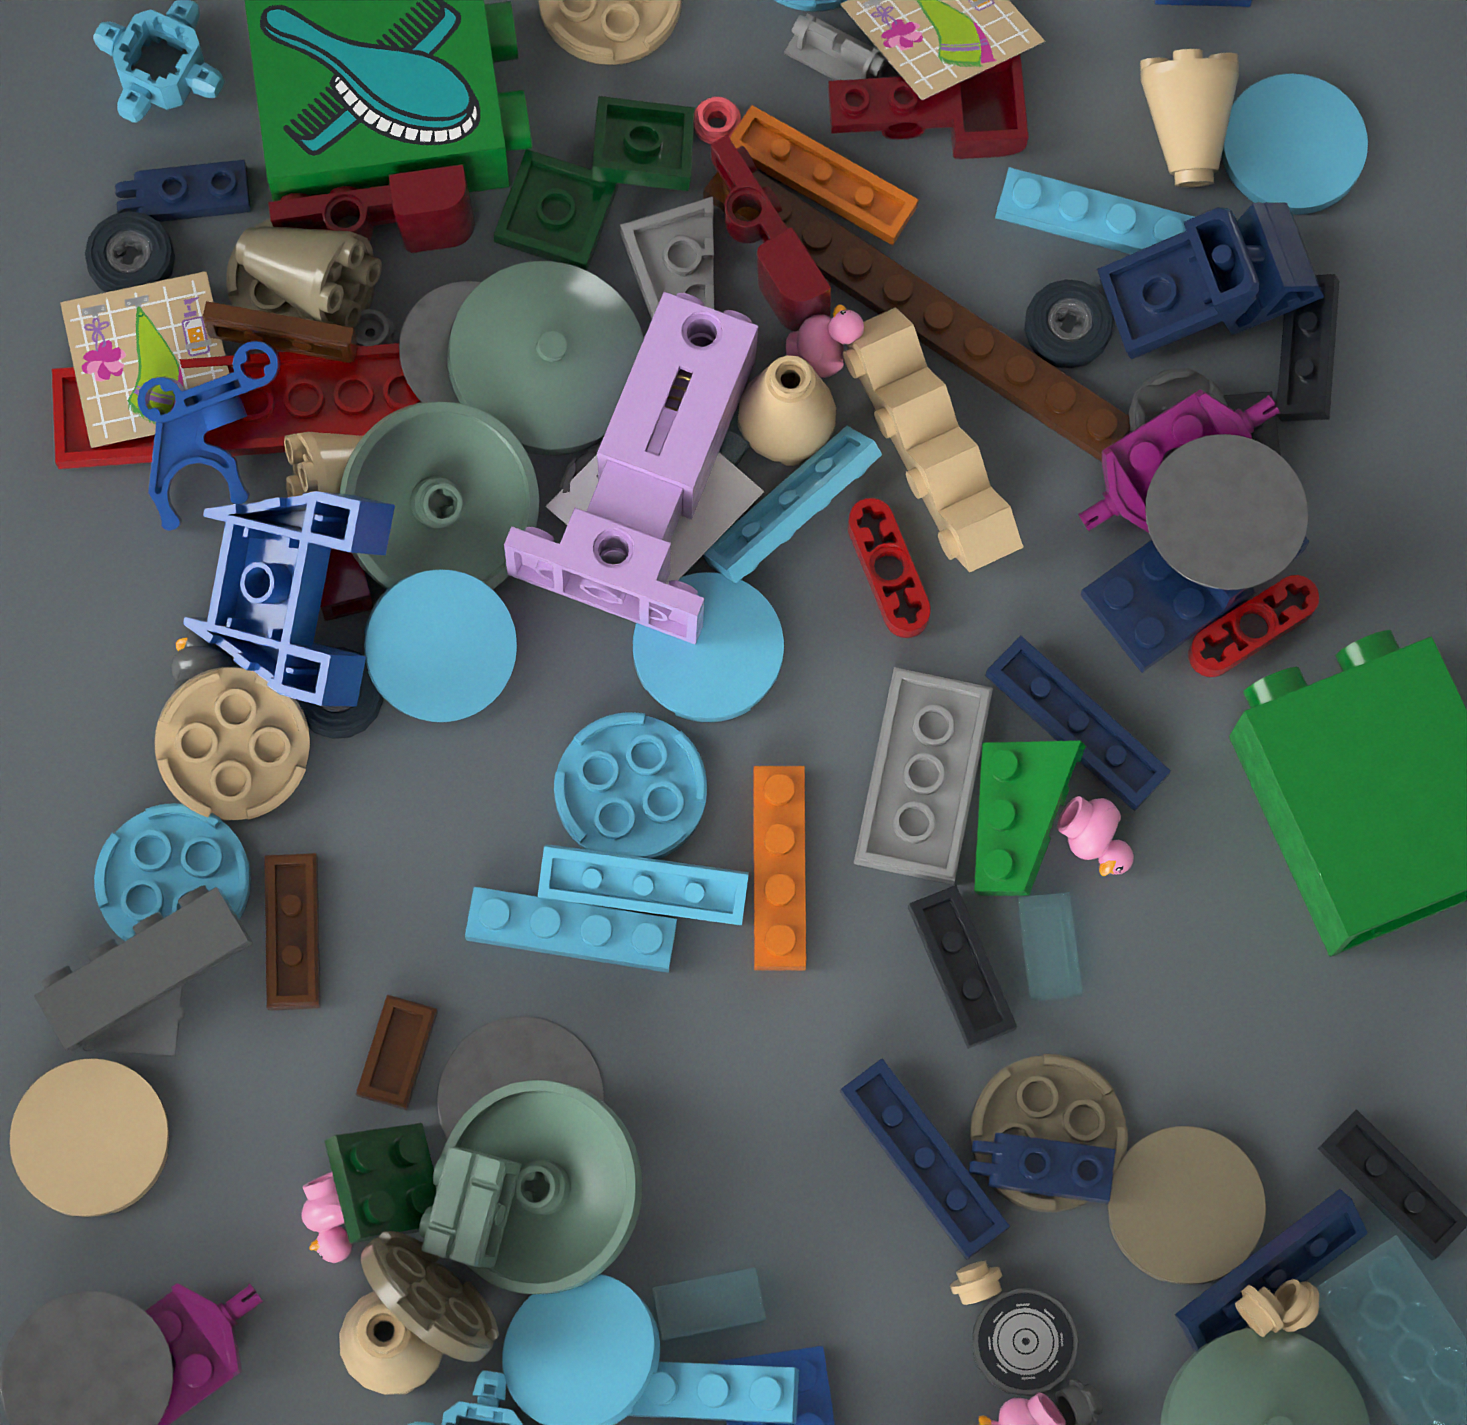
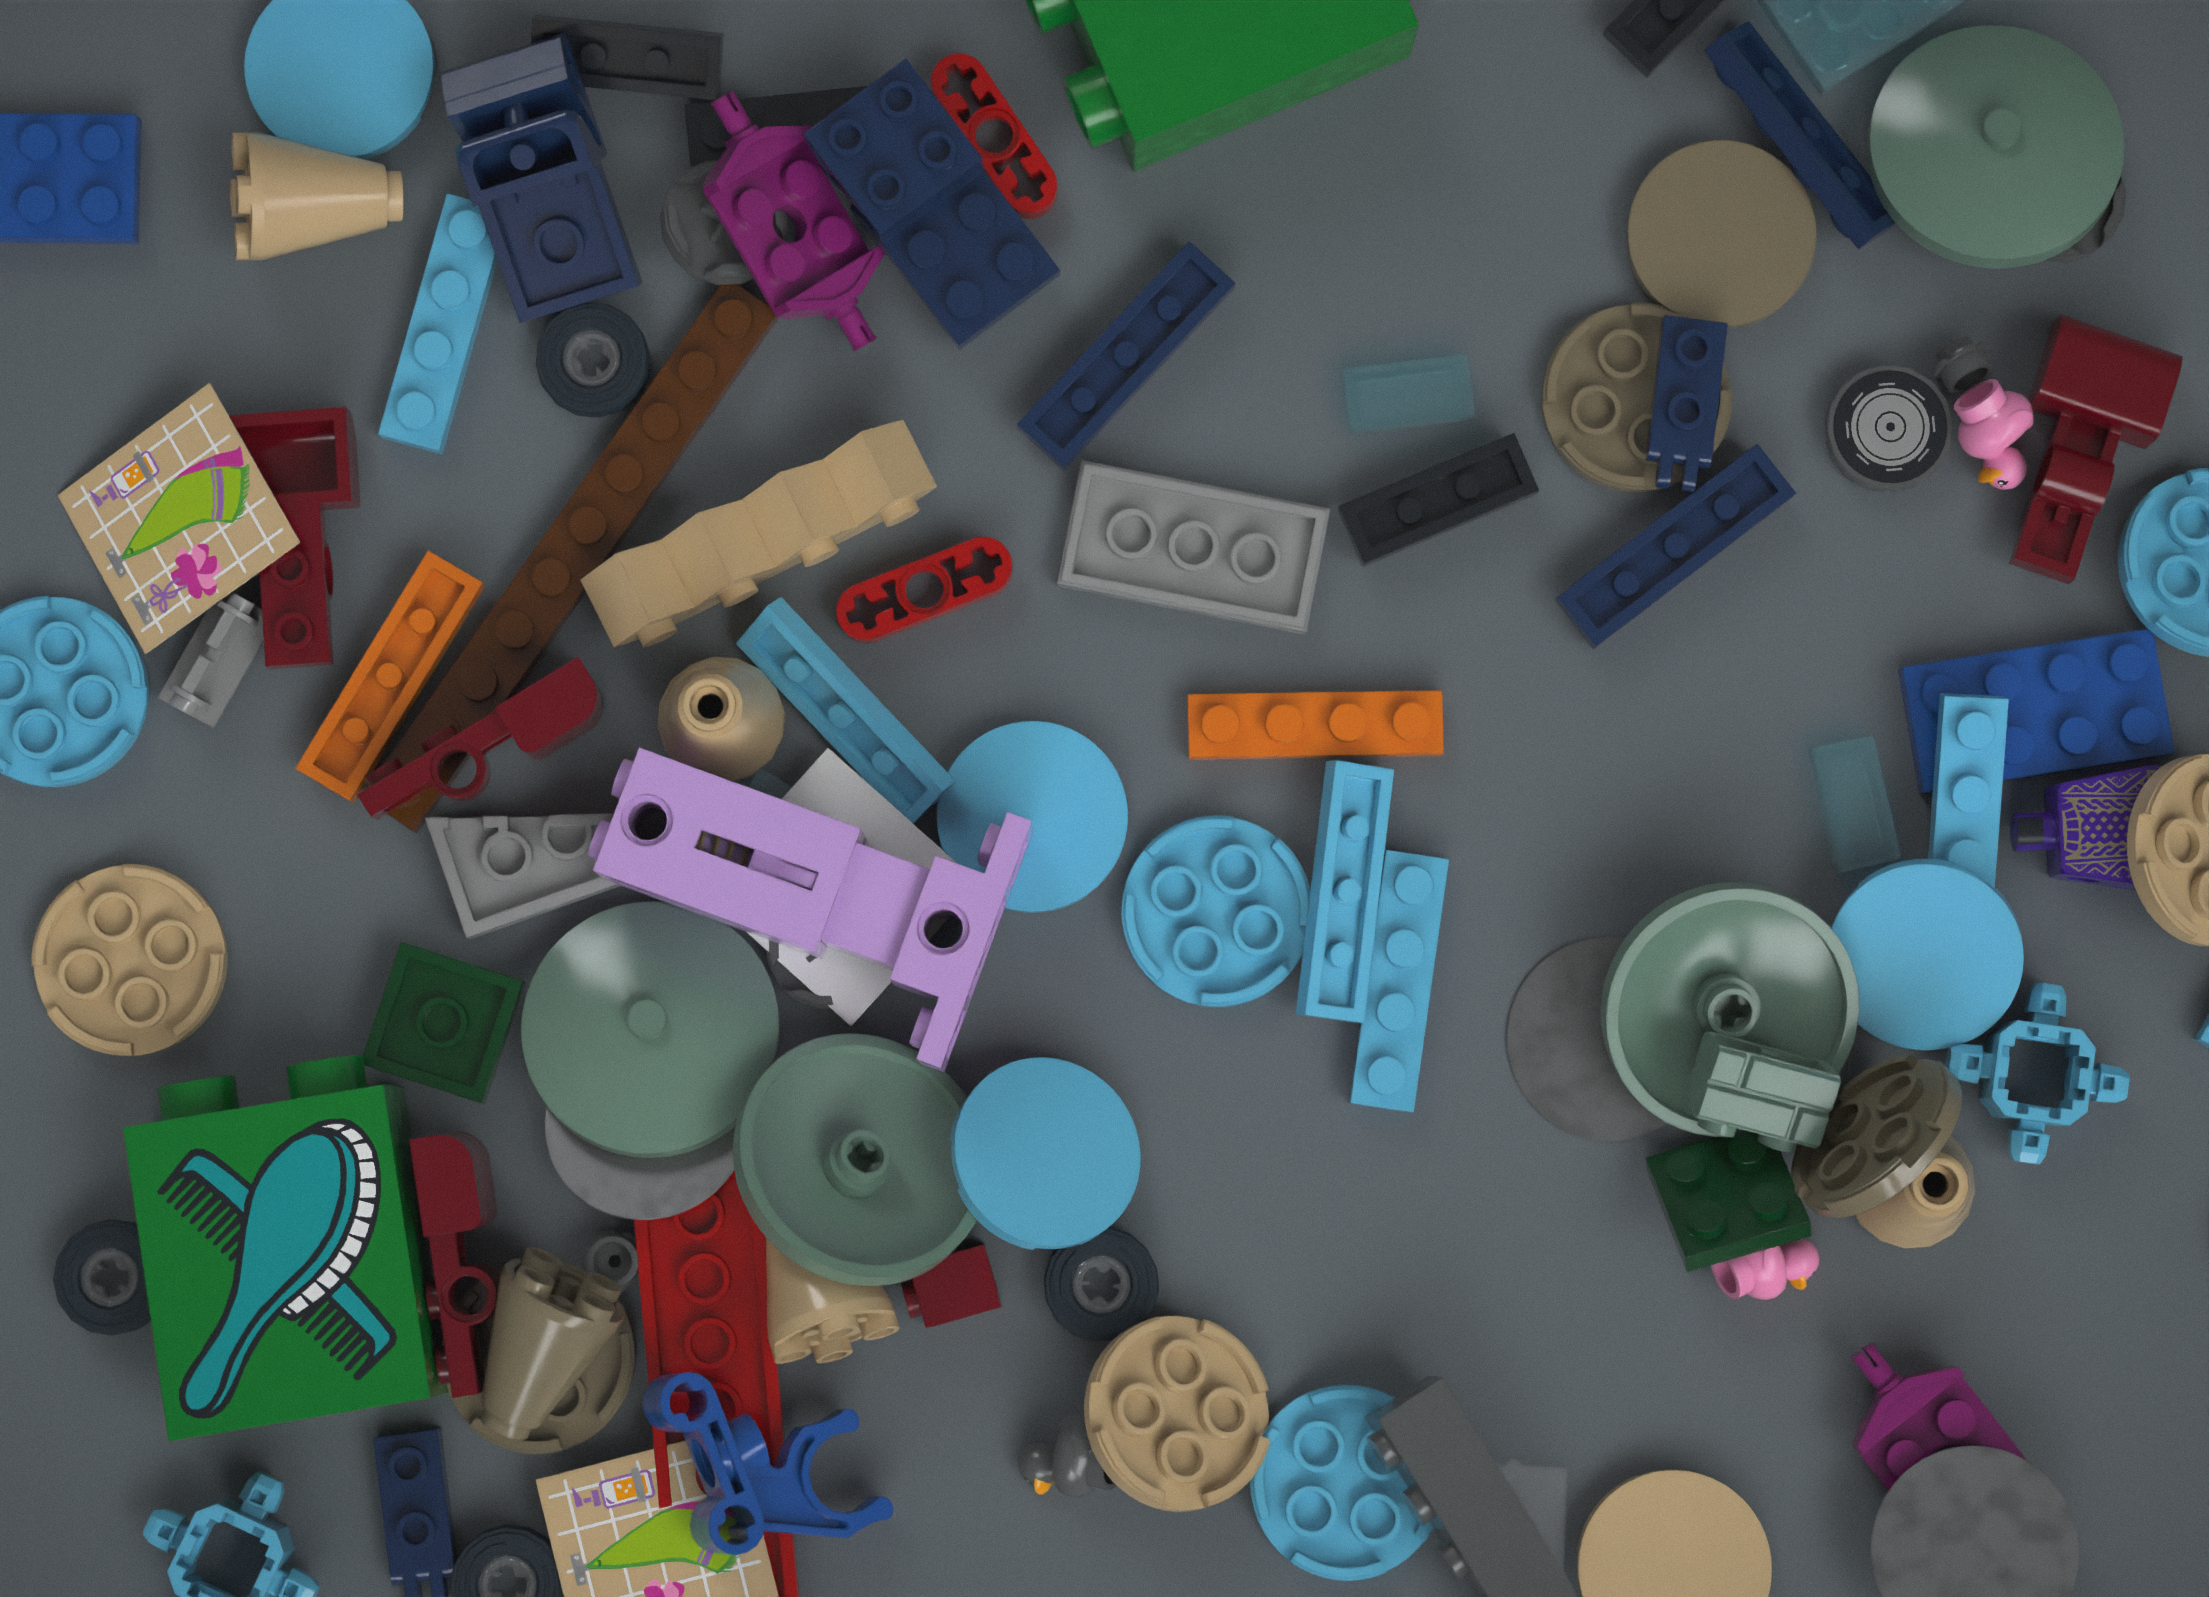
camera: 90 degrees left, 10 degrees up
blue wedge [183,491,395,707] -> none
reddish brown tile [202,301,358,363] -> none
reddish brown tile [265,853,320,1011] -> none
reddish brown tile [356,995,438,1111] -> none
dark green plate [591,96,695,191] -> none
coral plate [694,97,741,144] -> none
bright pink animal [786,304,864,378] -> none
tan plate [950,1261,1002,1305] -> none
green wing [974,741,1086,896] -> none
bright pink animal [1057,796,1134,876] -> none
flat silver sticker [1145,434,1308,590] -> none
tan plate [1235,1285,1284,1337] -> none
tan plate [1274,1279,1319,1332] -> none

